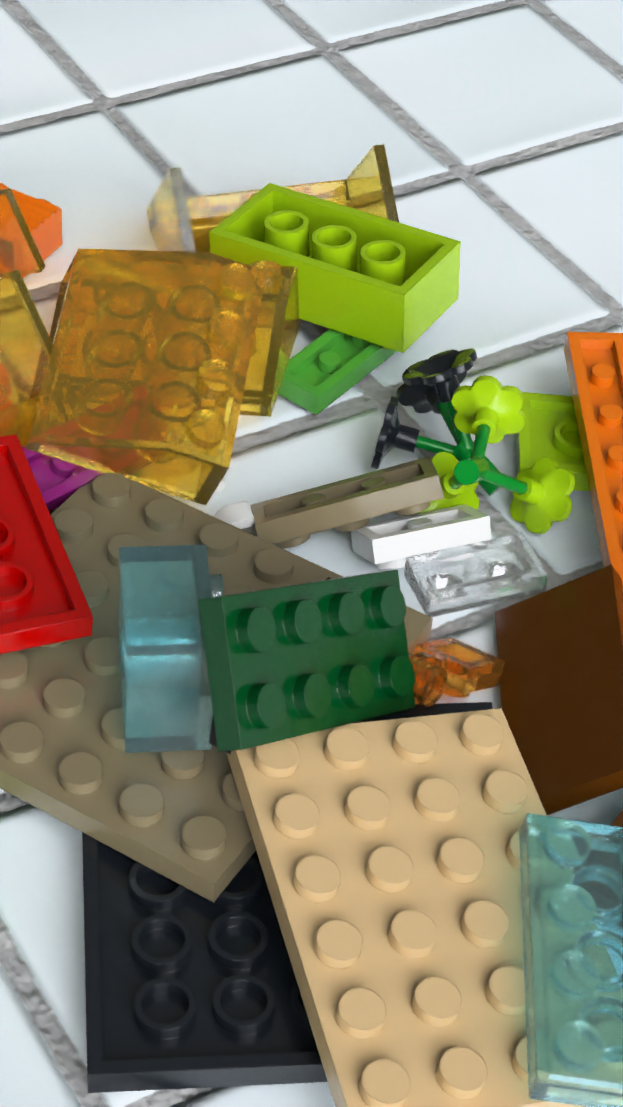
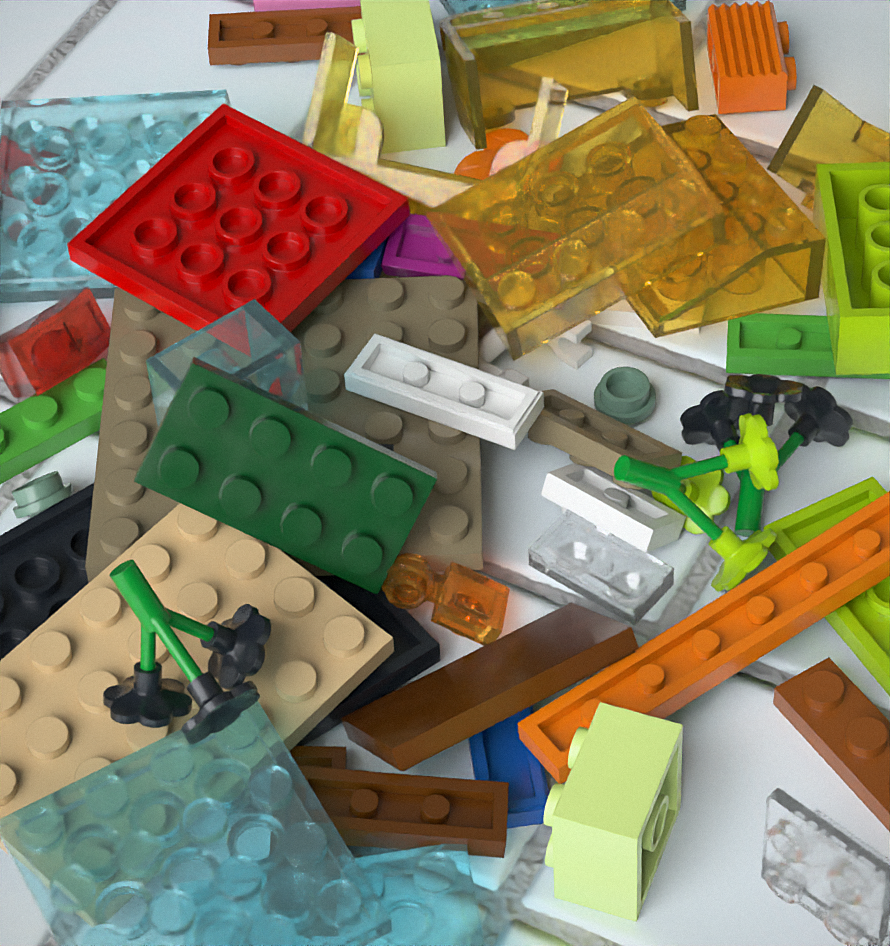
camera: 65 degrees right, 5 degrees up
none -> sand green plate [12,471,75,518]
none -> black plant [103,559,271,744]
none -> white tile [344,334,544,450]
none -> sand green plate [594,367,656,424]

